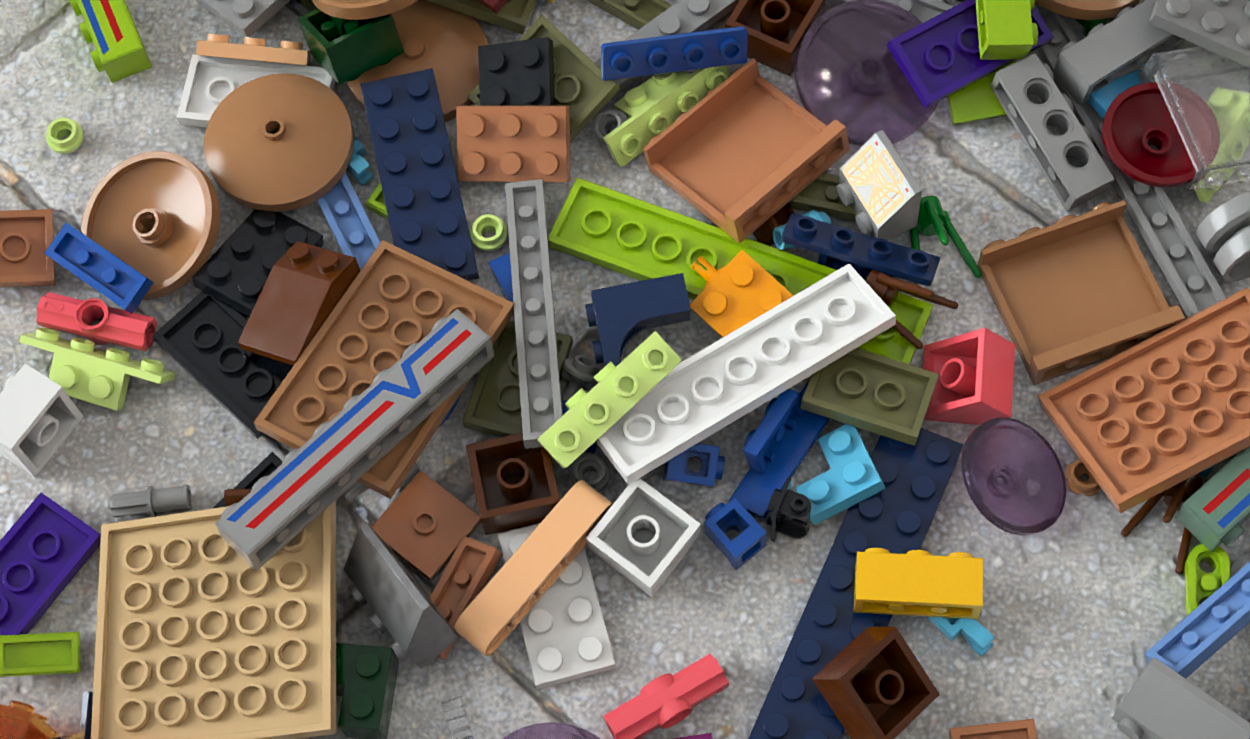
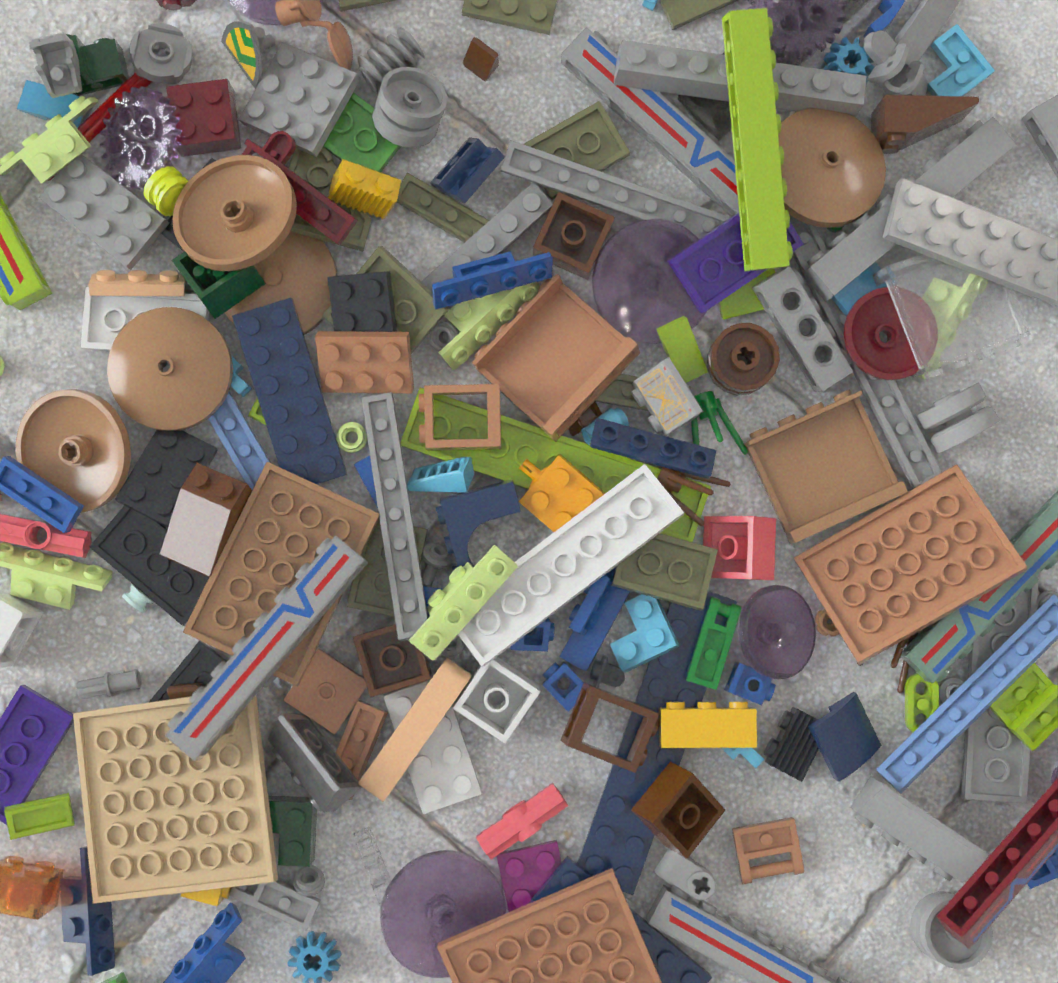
camera: 10 degrees left, 20 degrees up
none -> light aqua bush [122,584,154,613]
none -> medium azure slope [407,457,474,493]
none -> nougat window [419,384,501,451]
none -> reddish brown window [560,682,659,773]
none -> lime tile [656,316,708,383]
none -> green plate [685,596,742,690]
none -> reddish brown wheel [707,323,780,396]
none -> blue brick [724,661,776,706]
none -> black brick [764,707,819,782]
none -> dark blue slope [808,692,882,782]

